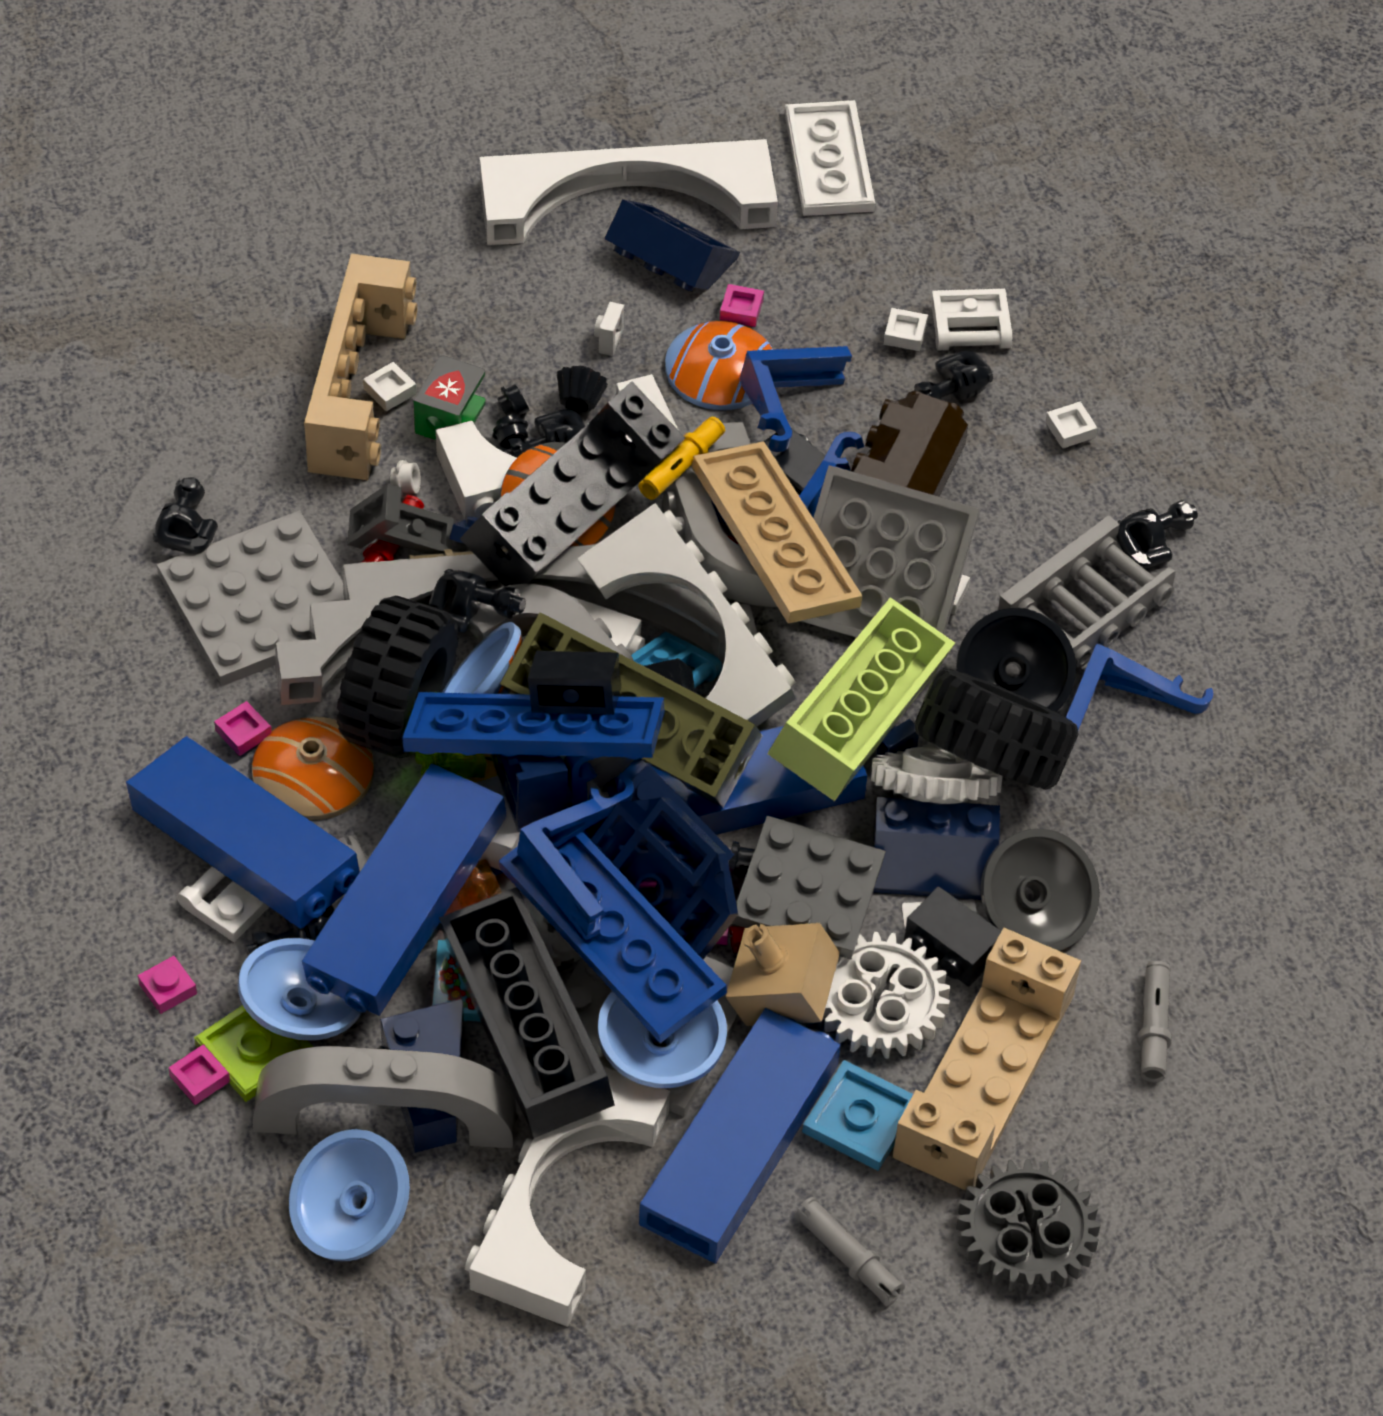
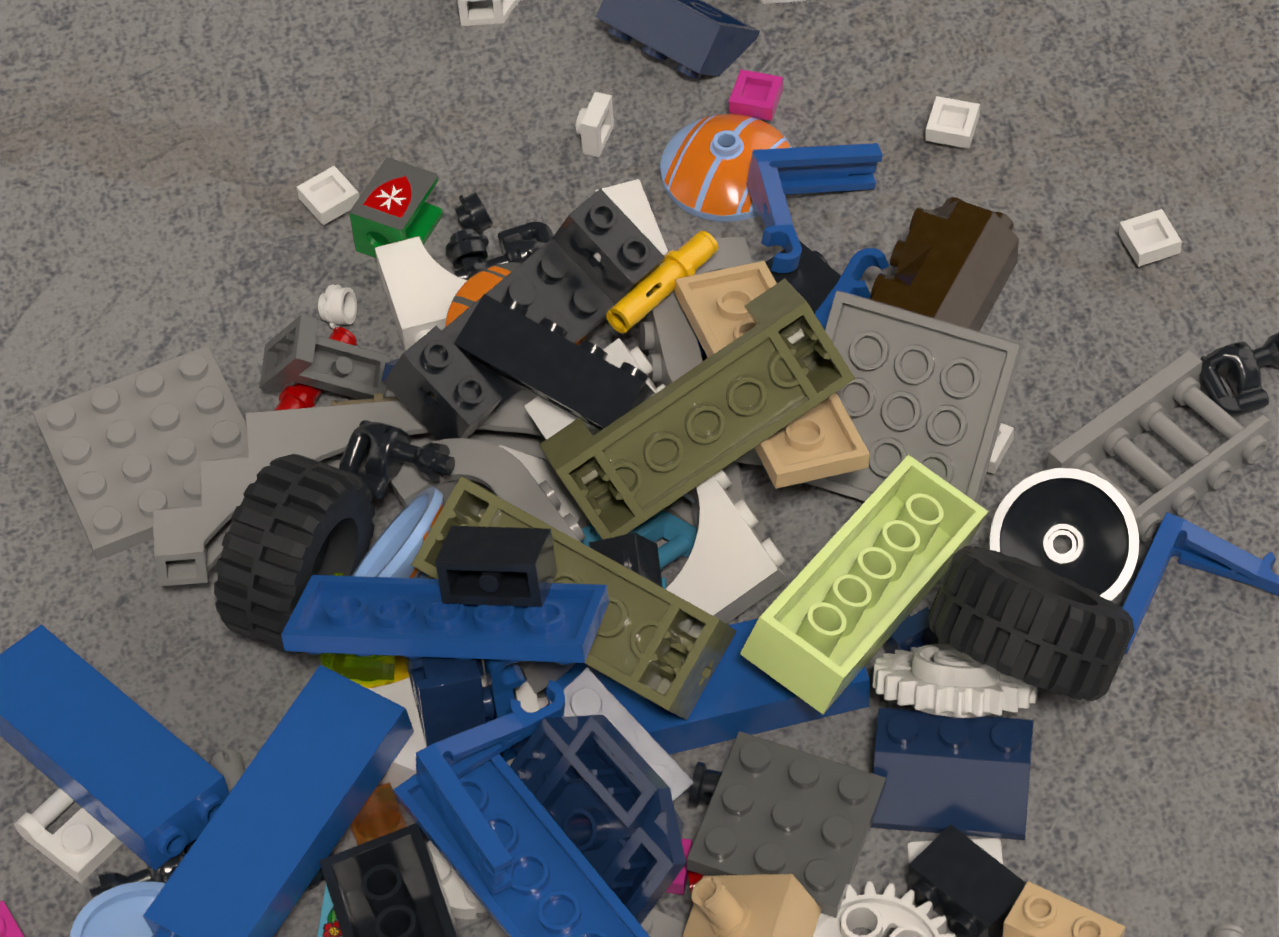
camera: 10 degrees right, 0 degrees up
black piece [153,477,218,554] -> none
dark pink plate [214,701,272,756] -> none
orange dish [252,717,374,821] -> none
tan plate [304,254,417,480] -> none
black piece [557,366,608,412] -> none
black piece [914,351,993,400] -> none
white plate [931,288,1012,351] -> none
dark grey dish [981,829,1100,951] -> none
none -> black brick [454,294,656,431]
none -> olive plate [539,278,855,540]

